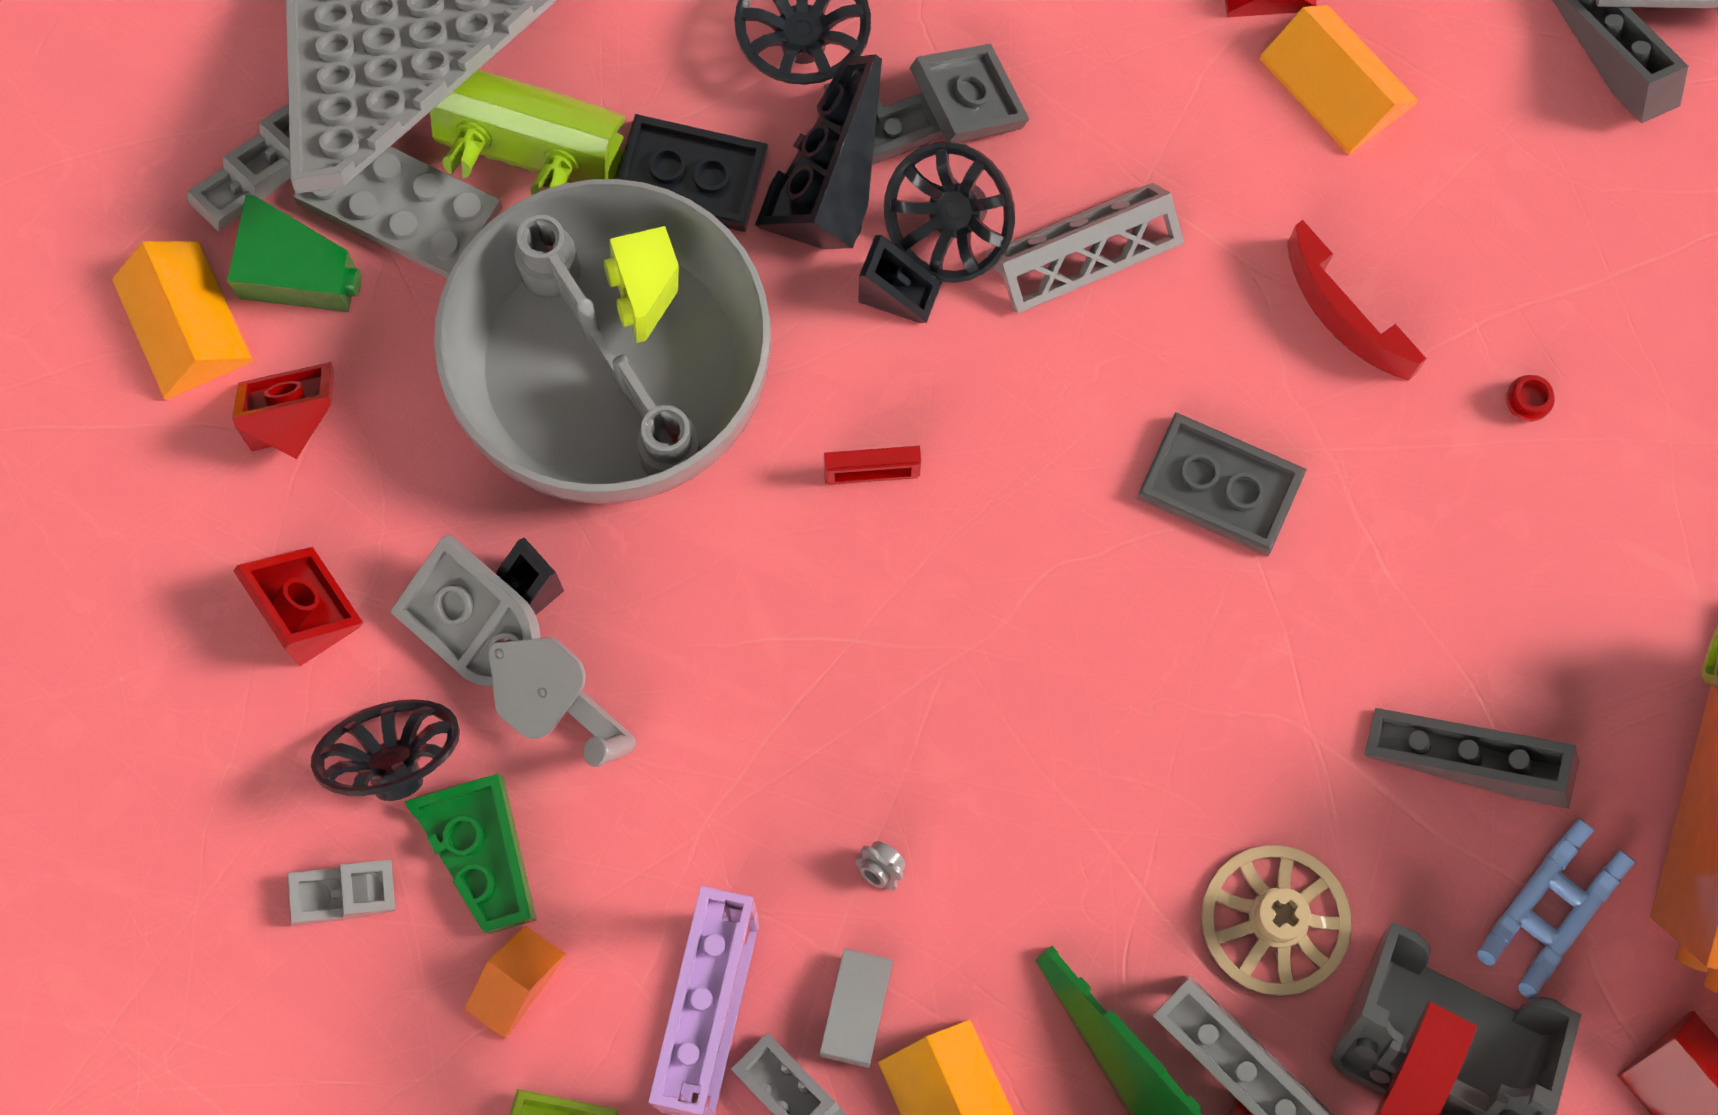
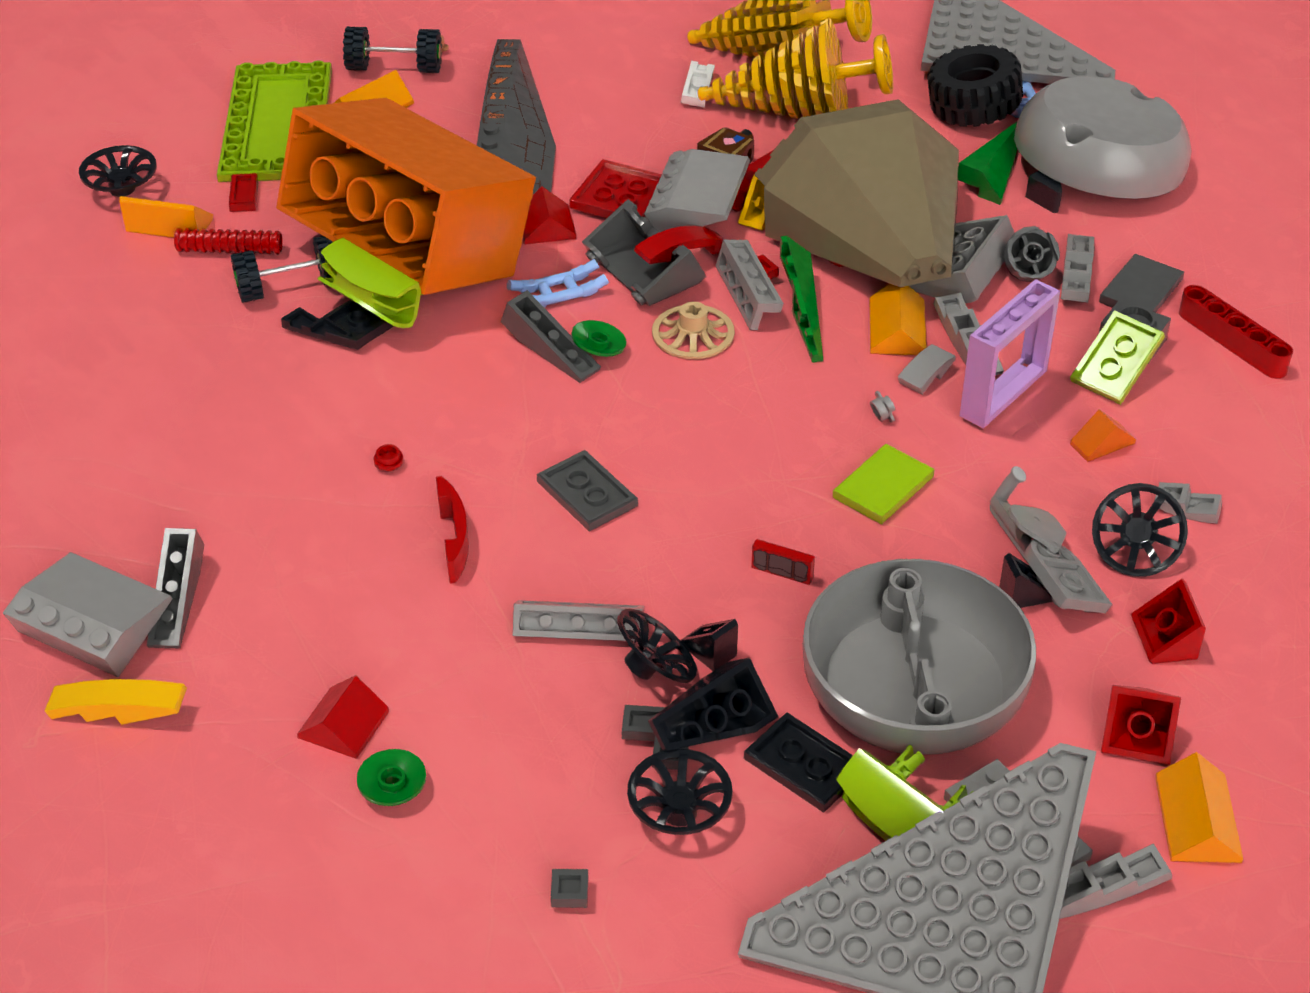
camera: 150 degrees left, 30 degrees down
green slope [227,195,361,312] -> none
green wing [404,773,537,934] -> none
neon yellow slope [604,226,679,343] -> none
dark grey plate [910,44,1029,143] -> none
light orange slope [1259,5,1418,155] -> none
none -> green dish [571,320,627,357]
none -> lime tile [833,444,935,525]

